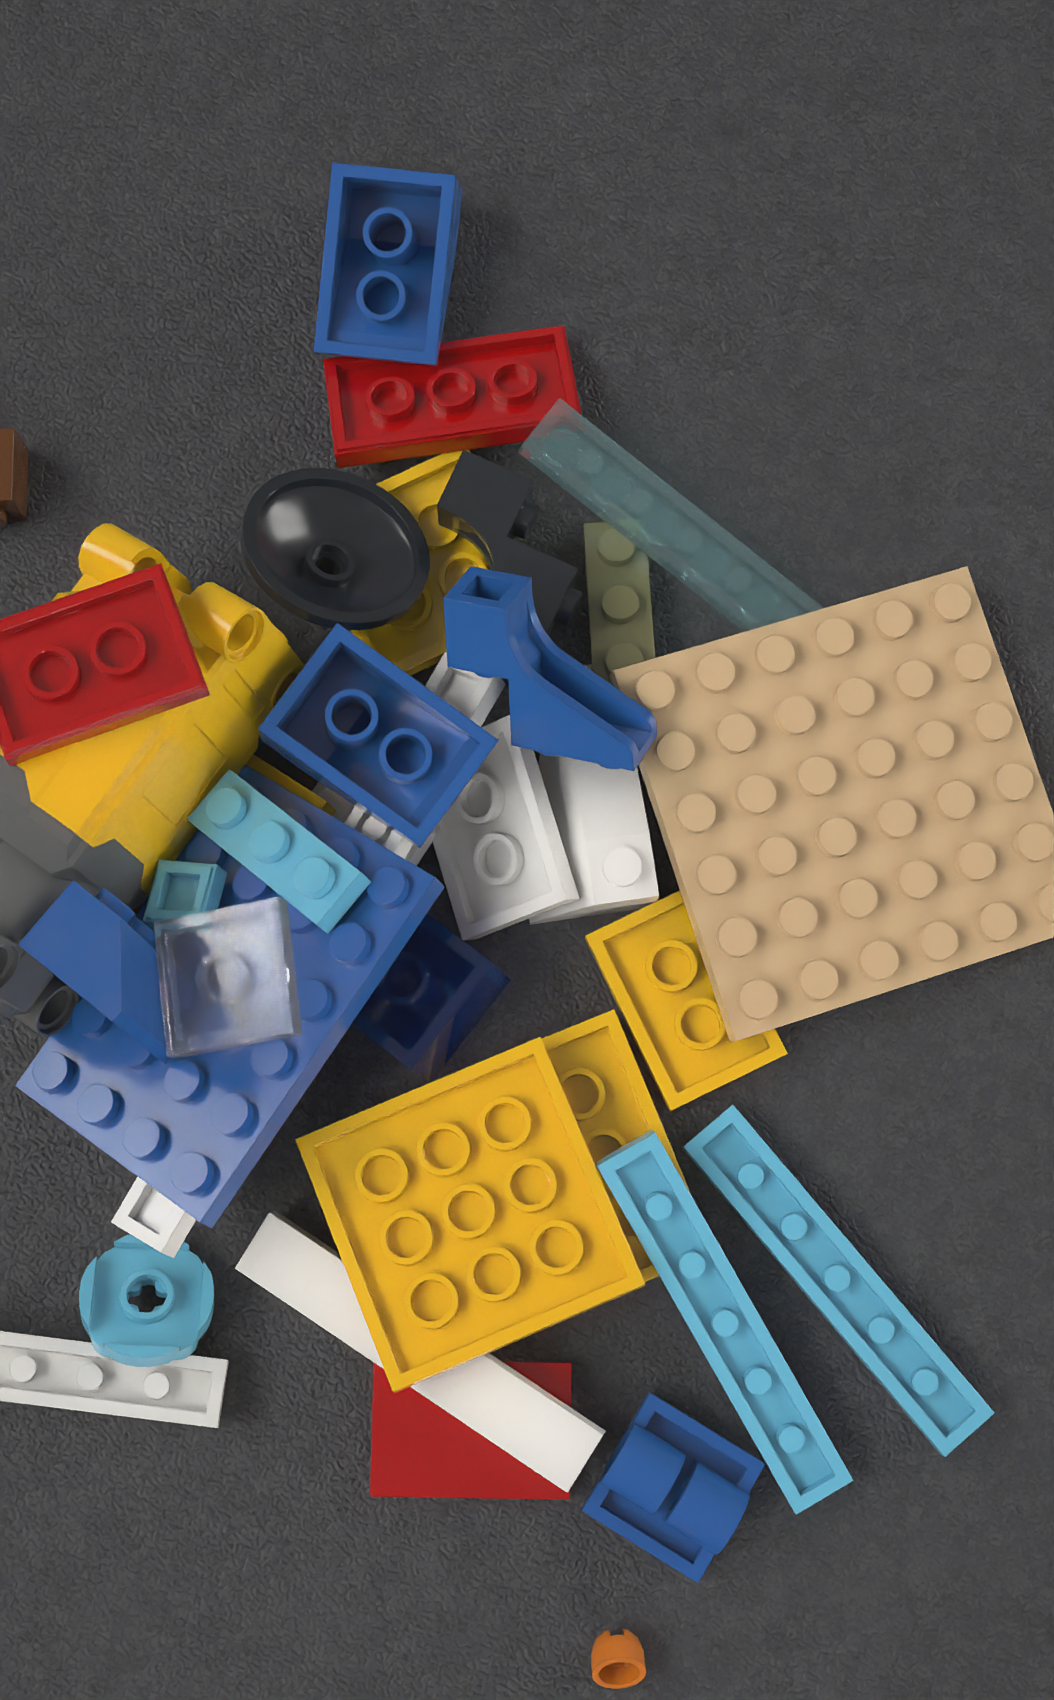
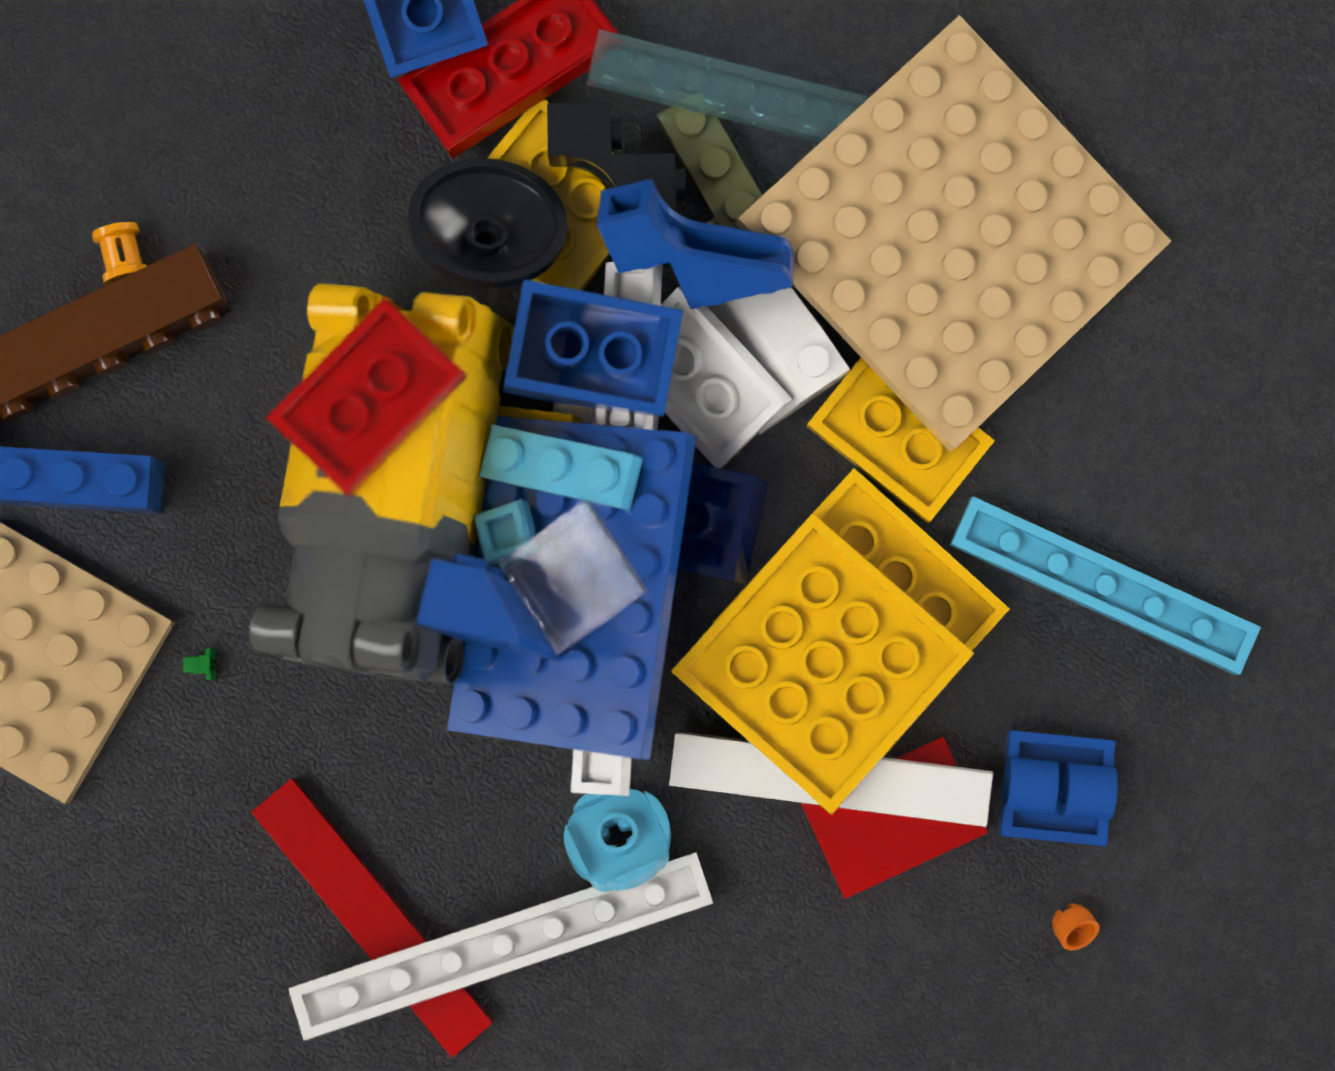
camera: 25 degrees left, 5 degrees up
medium azure plate [595,1130,854,1515] -> none

